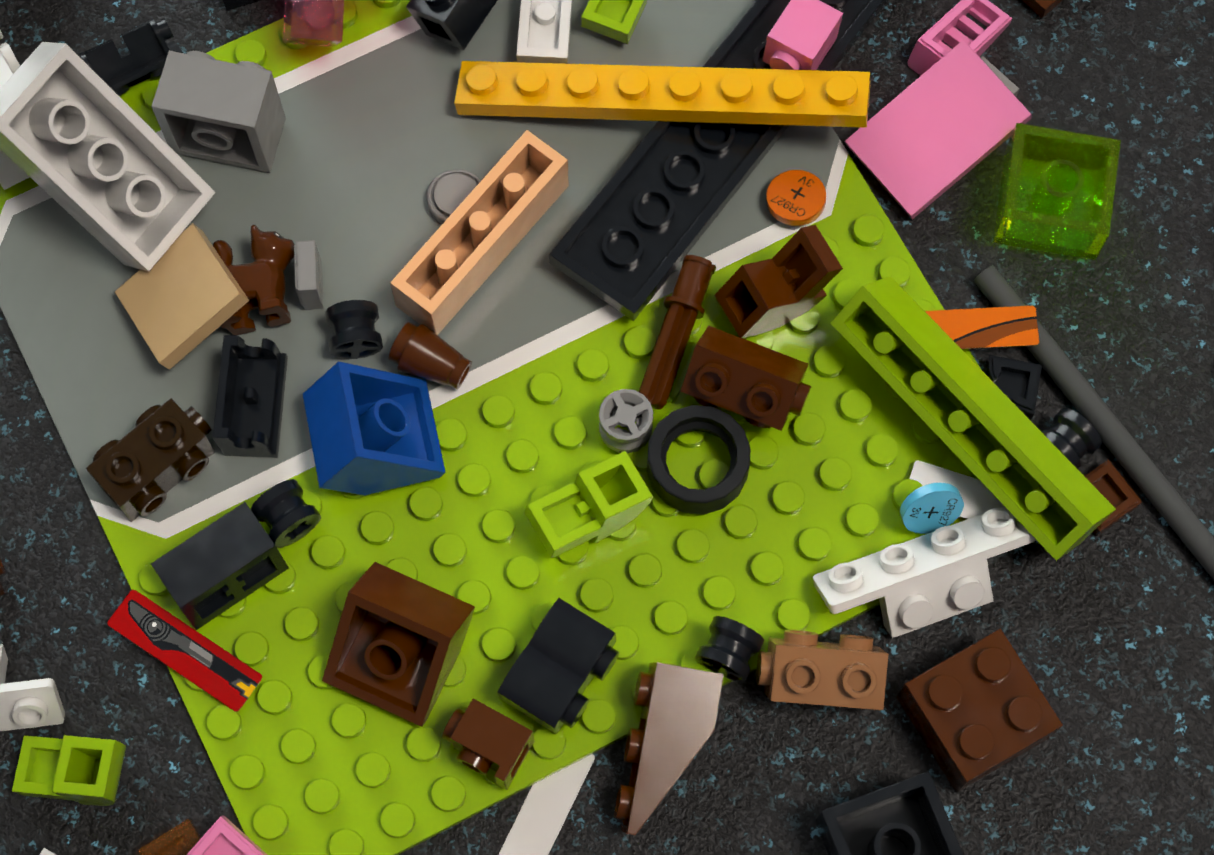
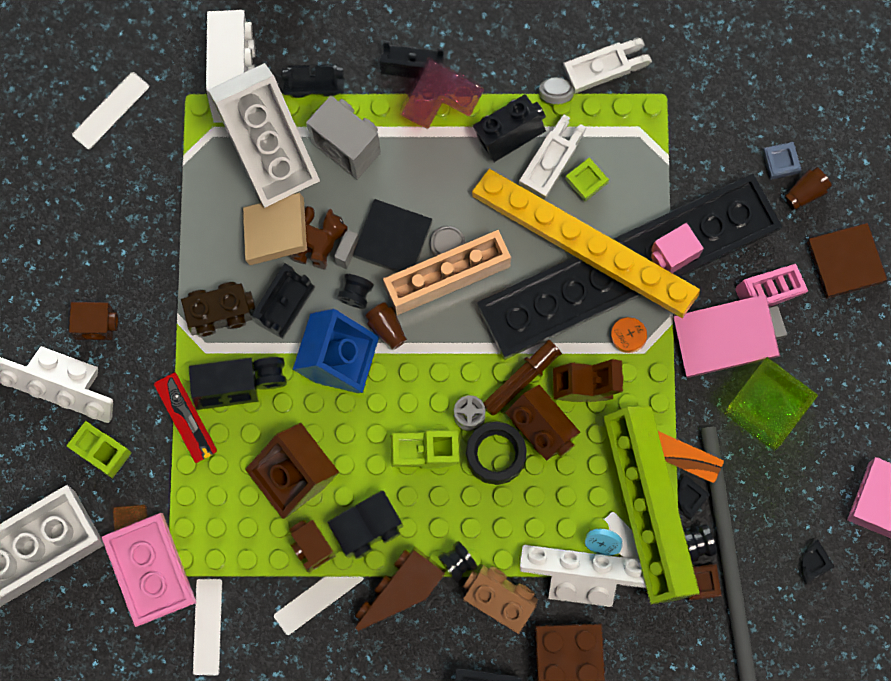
camera: 30 degrees right, 5 degrees up
none -> black tile [353,199,433,273]

